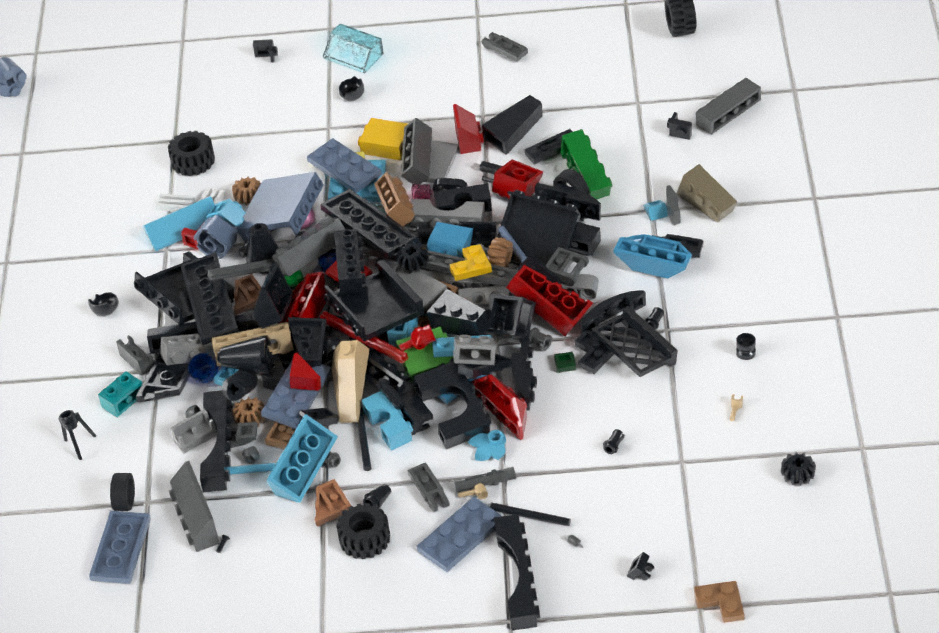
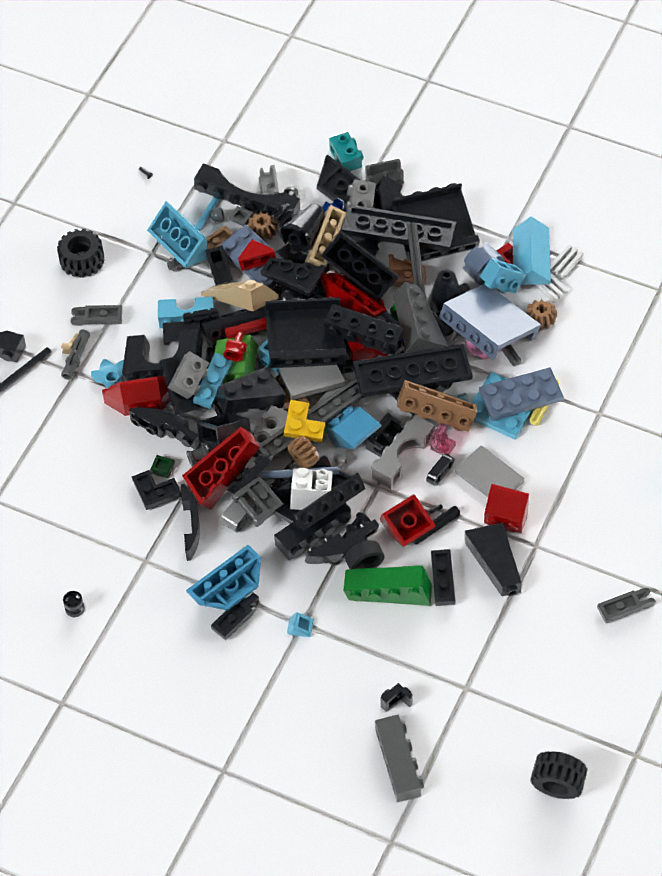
camera: 115 degrees right, 10 degrees up
black plant [58,410,96,460] -> none
black hair [88,292,119,317] -> none
sand blue plate [89,511,151,584] -> none
black tyre [110,472,135,511] -> none
black tyre [168,130,215,176] -> none
dark grey slope [168,461,220,552] -> none
nougat wing [315,479,351,527] -> none
black hair [338,76,365,101] -> none
black bar [357,407,372,471] -> none
yellow brick [358,118,408,161] -> none
black cone [363,484,392,509] -> none
black gear [396,240,429,273] -> none
dark grey brick [401,118,432,187] -> none
sand blue plate [417,496,502,572] -> none
black arch [434,183,492,212] -> none
black hinge [459,222,498,248] -> none
black fence [591,306,678,377] -> none
black pin [603,429,625,454] -> none
black pin [645,307,664,330] -> none
dark grey slope [666,185,681,225] -> none
dark tan wedge [676,164,737,222] -> none
tan hand [730,394,743,421] -> none
none -> white slope [290,468,332,510]

